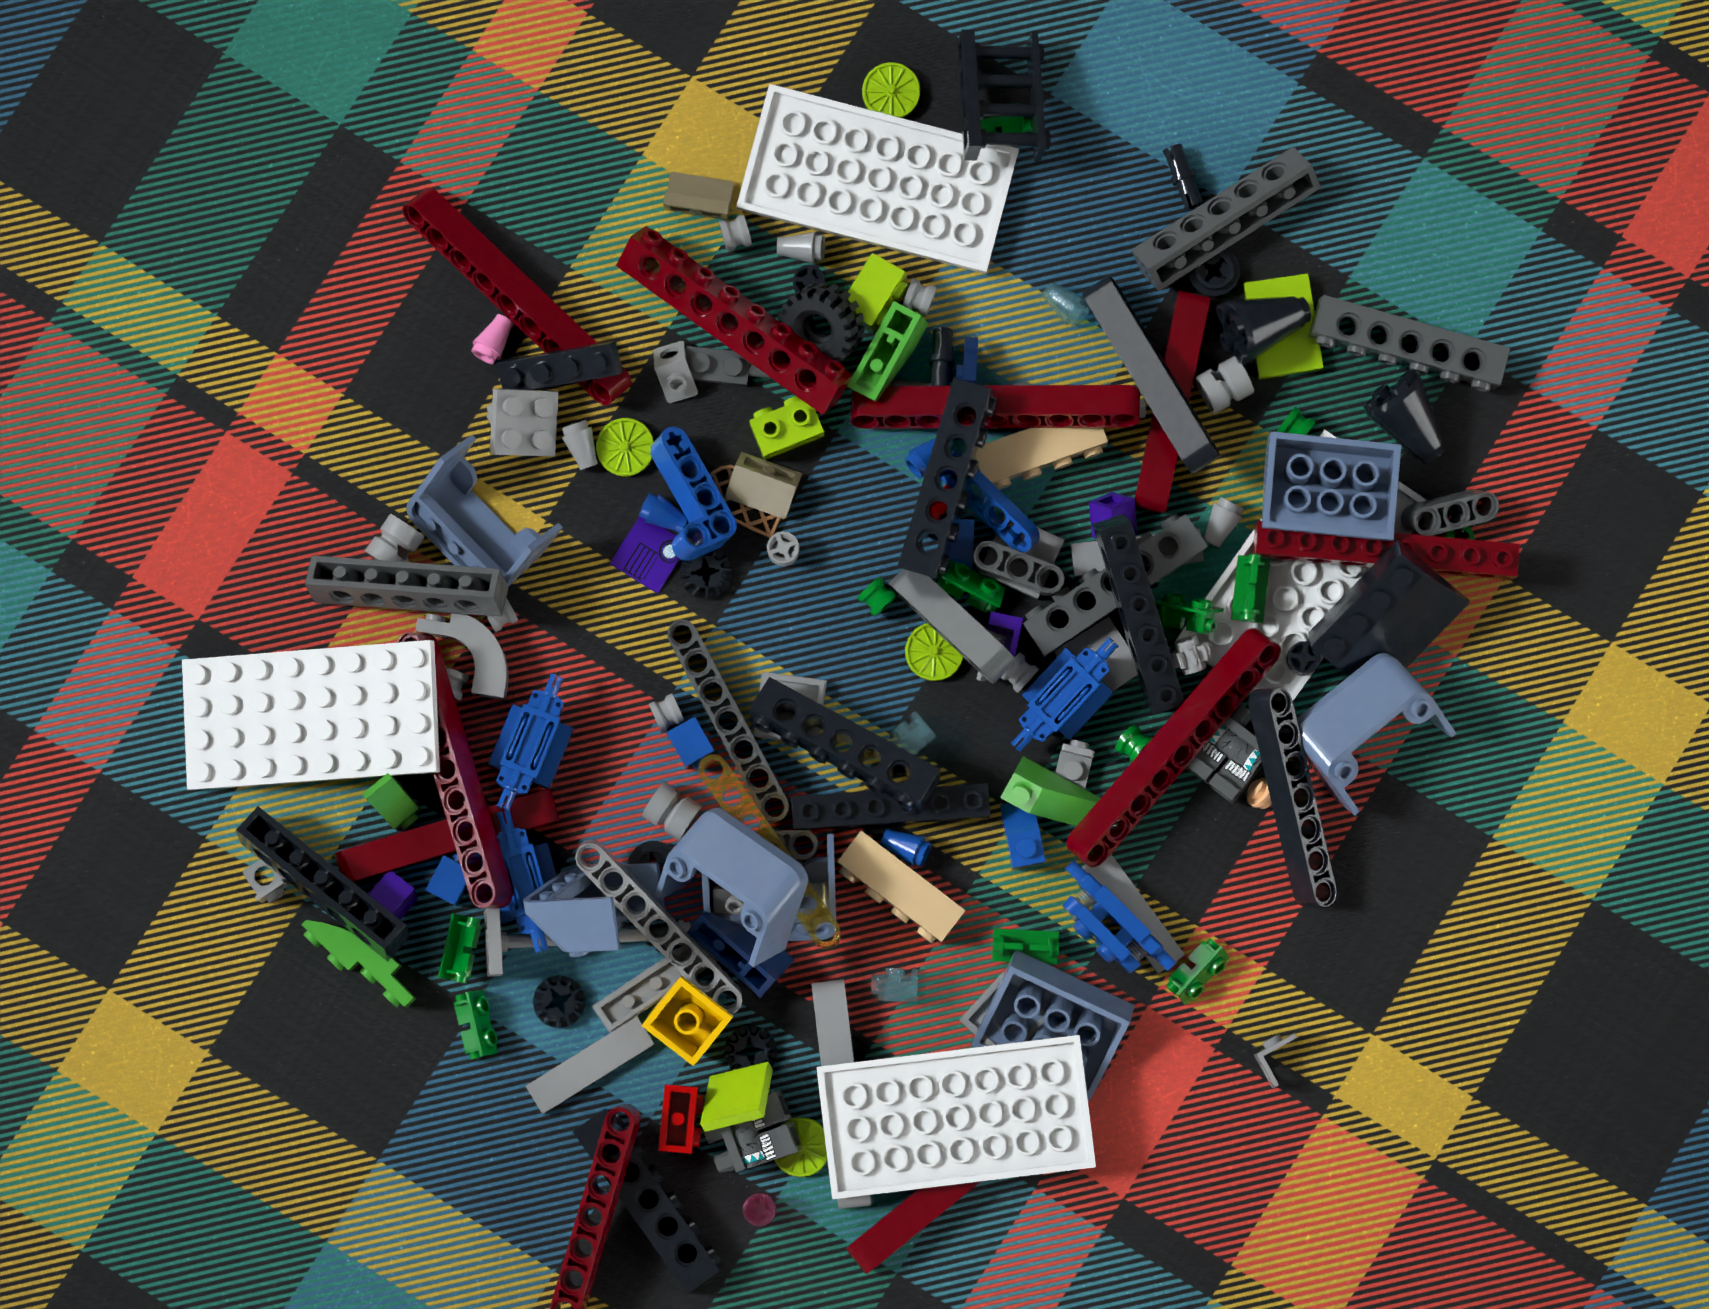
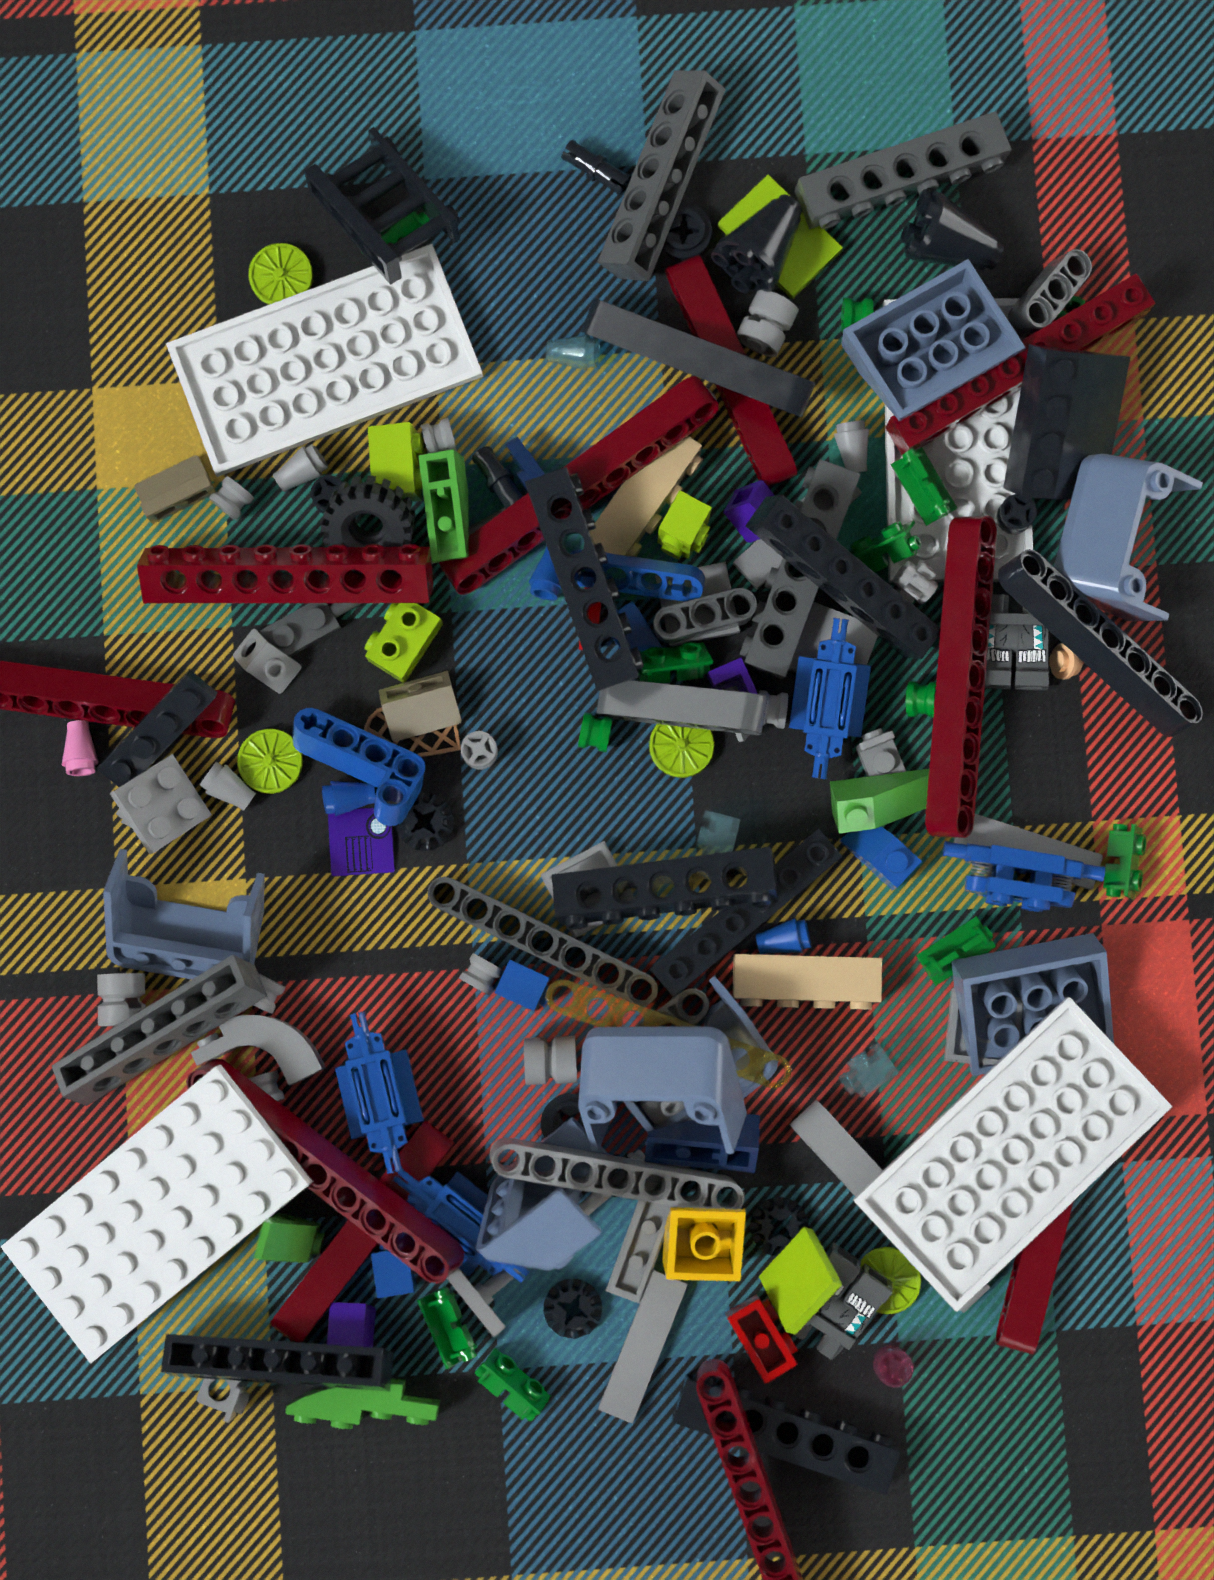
camera: 35 degrees left, 0 degrees up
none -> lime brick [657,490,712,559]

